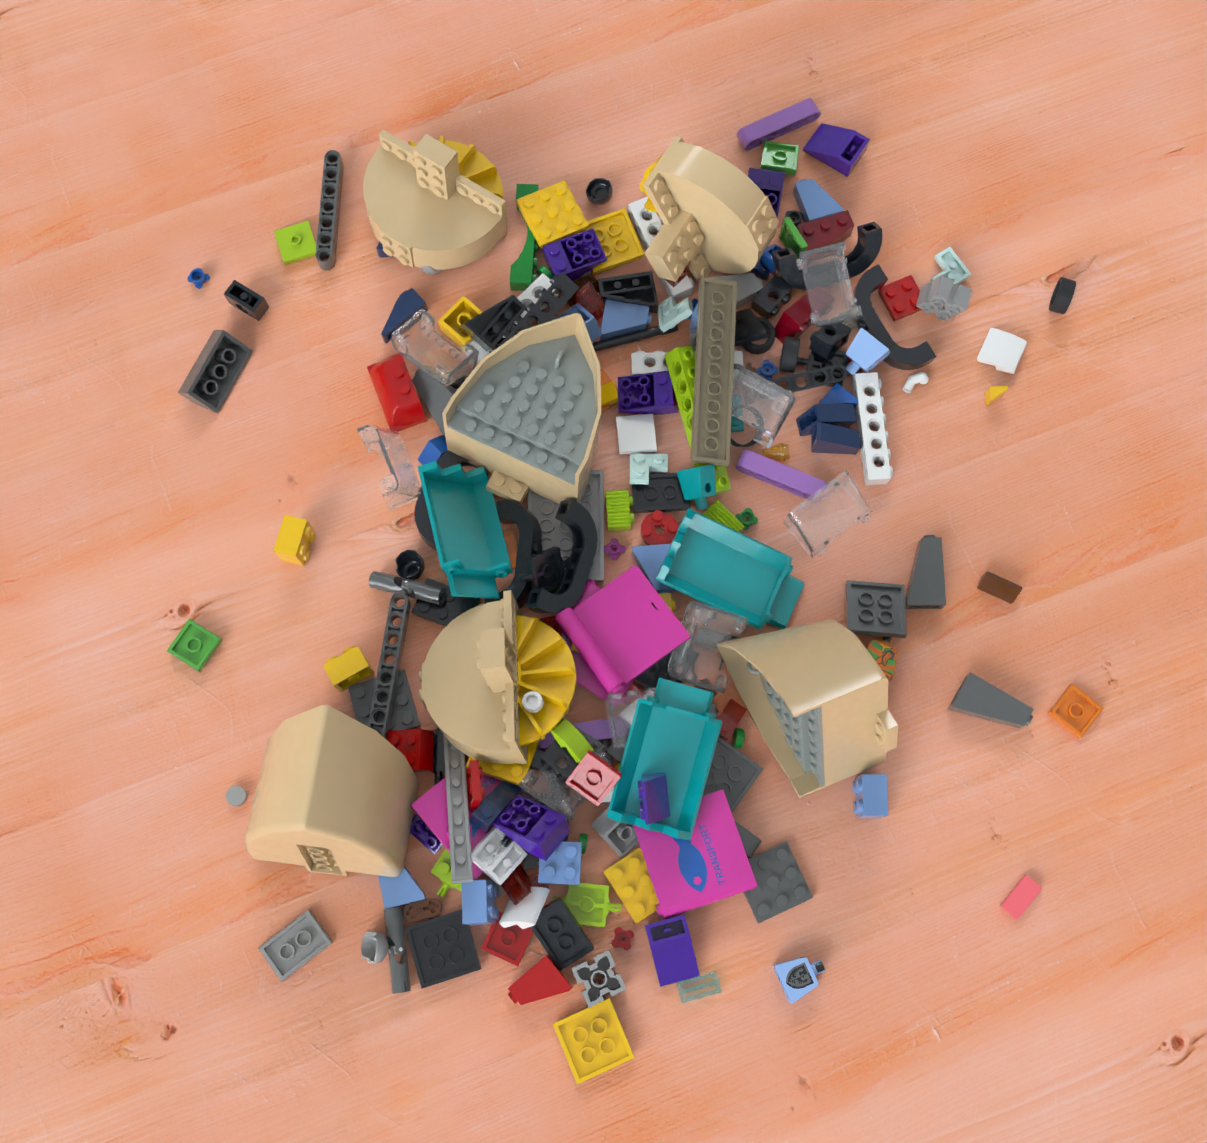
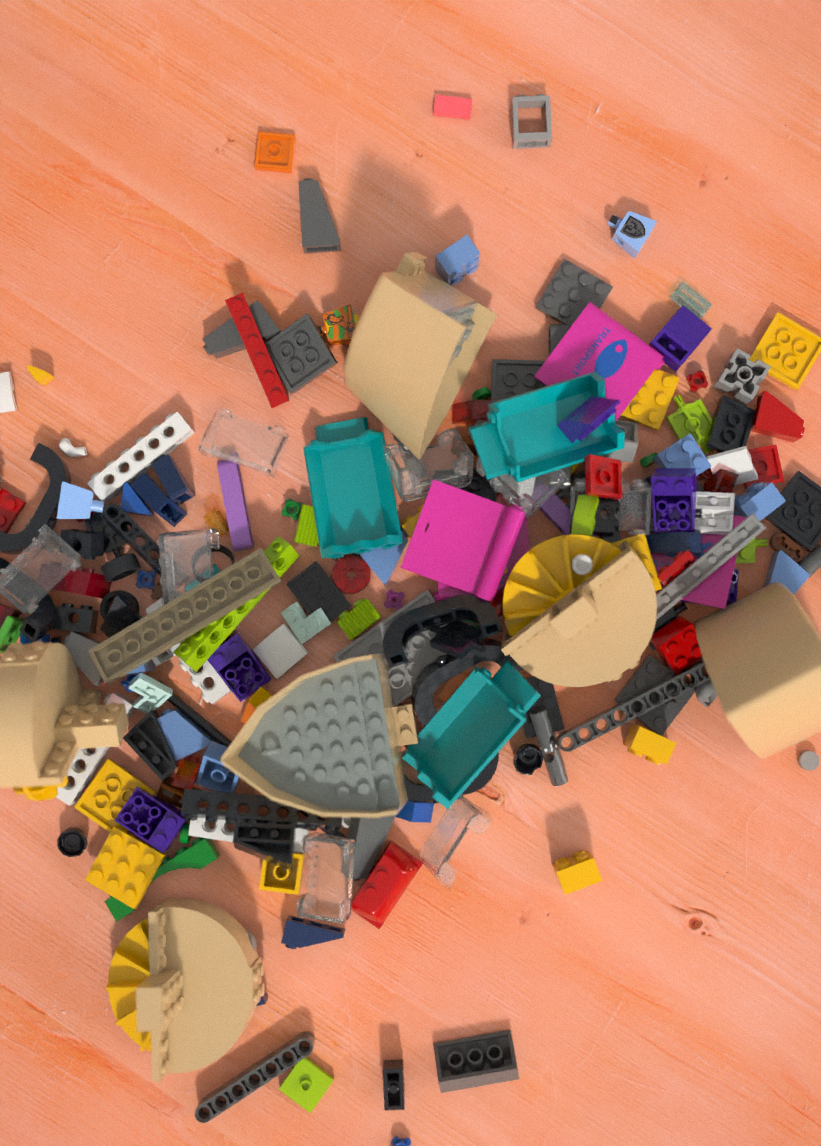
camera: 115 degrees left, 10 degrees up
bright green plate [167,619,222,672] -> none
teal torso [677,464,716,510] -> none
reddish brown slope [977,571,1022,604] -> none
none -> red plate [225,293,289,408]
none -> light grey window [511,94,552,149]

